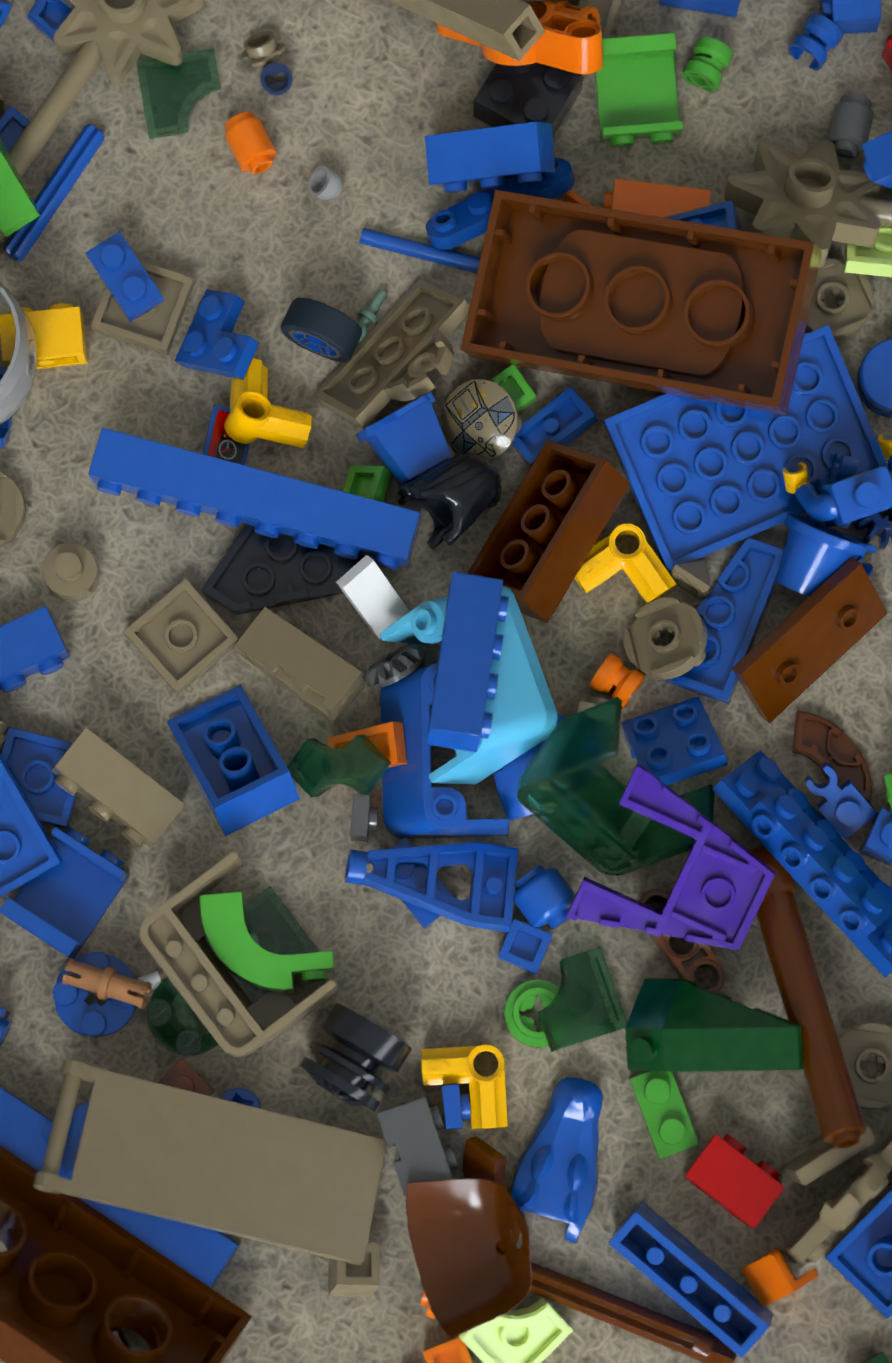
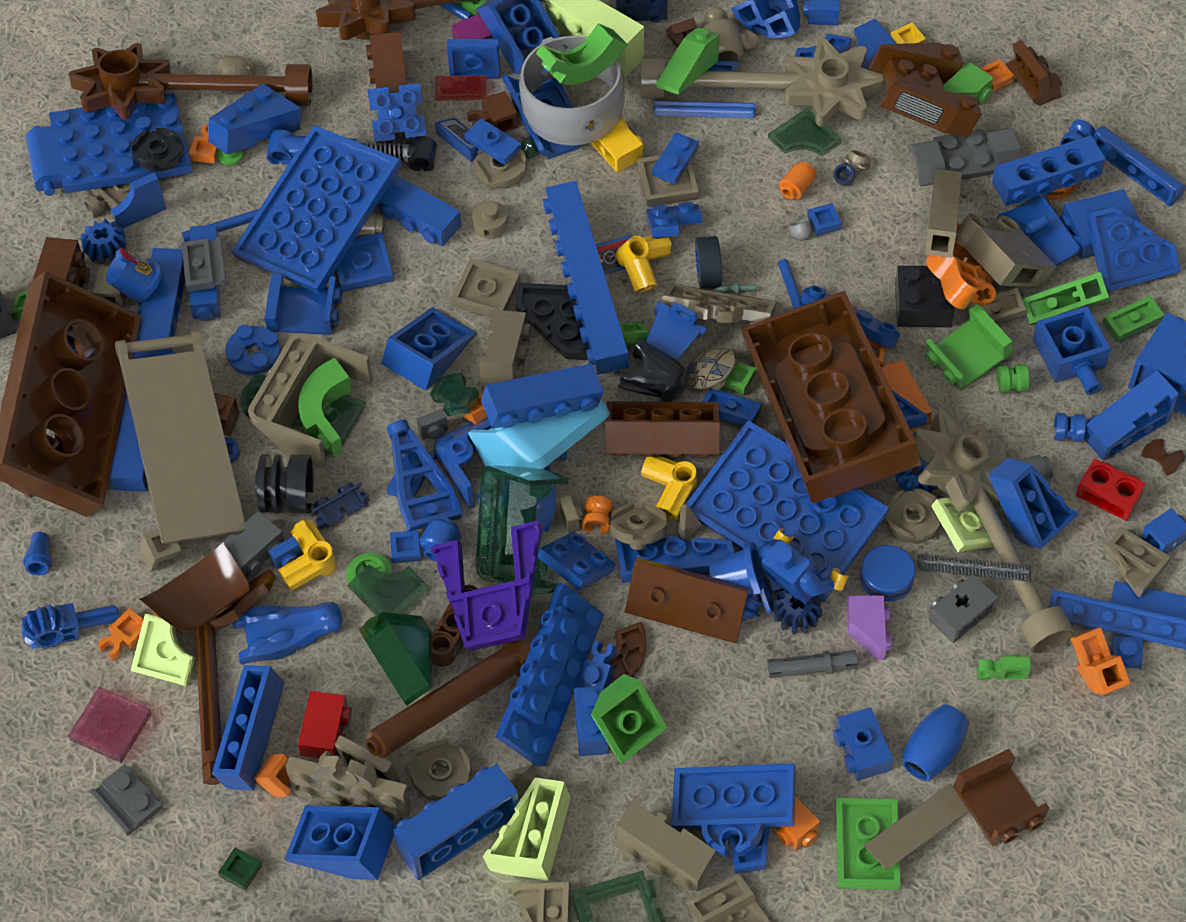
camera: 60 degrees right, 20 degrees down
dark tan brick [51,728,185,847] -> none
medium nougat pin [62,958,152,1009] -> none
white tile [336,555,410,640] -> none
blue brick [425,121,556,193] -> none
bright green plate [629,1071,699,1160] -> none
none -> dark blue hinge [310,482,369,529]
none -> blue plate [807,203,842,236]

